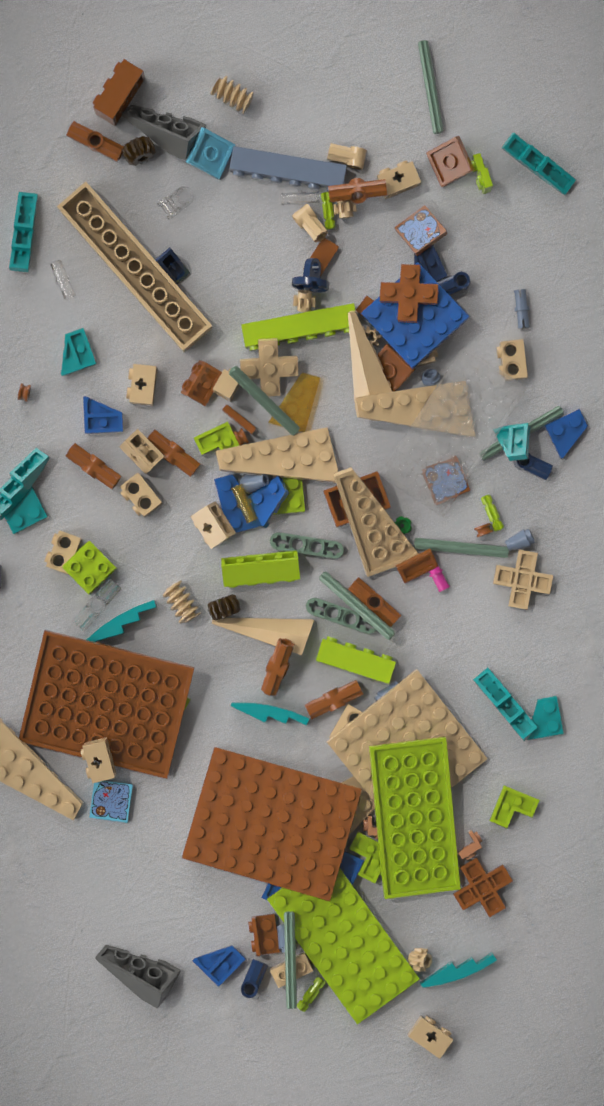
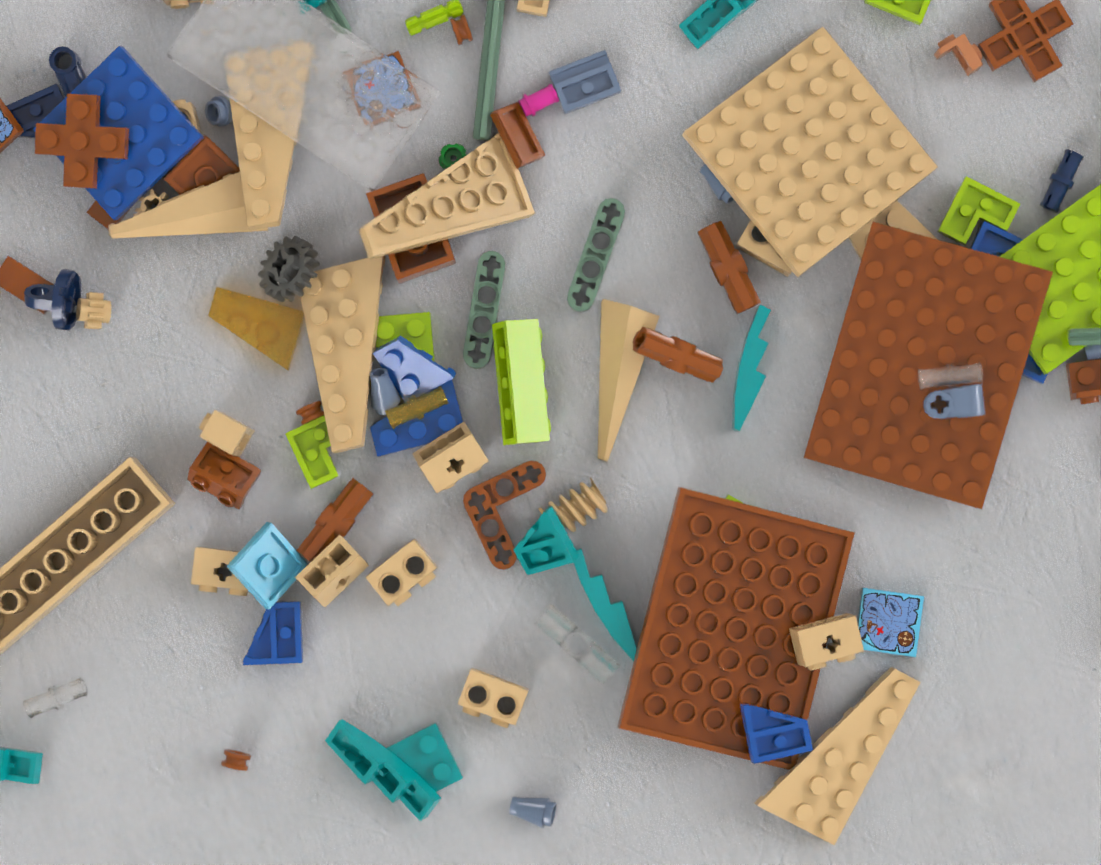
camera: 80 degrees left, 0 degrees up
teal wing [61,328,97,377] -> none
lime bracket [62,541,117,595] -> none
dark orange piece [65,443,121,490] -> none
dark blue slope [155,247,190,285] -> none
dark brown gear [207,594,241,620] -> none
dark orange tile [222,404,256,435] -> none
sand green axle [229,366,300,436] -> none
tan plate [240,338,299,396] -> none
lime brick [241,303,356,351] -> none
lime brick [316,636,396,684] -> none
sand green axle [319,571,395,640] -> none
dark orange piece [348,577,401,627] -> none
nougat bracket [363,815,378,839] -> none
lime plate [369,737,461,899] -> none
none -> medium azure tile [226,522,308,610]
none -> dark grey gear [258,236,320,302]
none -> dark orange beam [463,460,546,570]
none -> teal wing [513,506,579,576]
none -> sand blue plate [549,50,621,114]
none -> blue wing [740,703,813,764]
none -> clear pin [918,363,983,389]
none -> sand blue piece [923,384,986,419]
none -> dark blue pin [1040,149,1084,213]

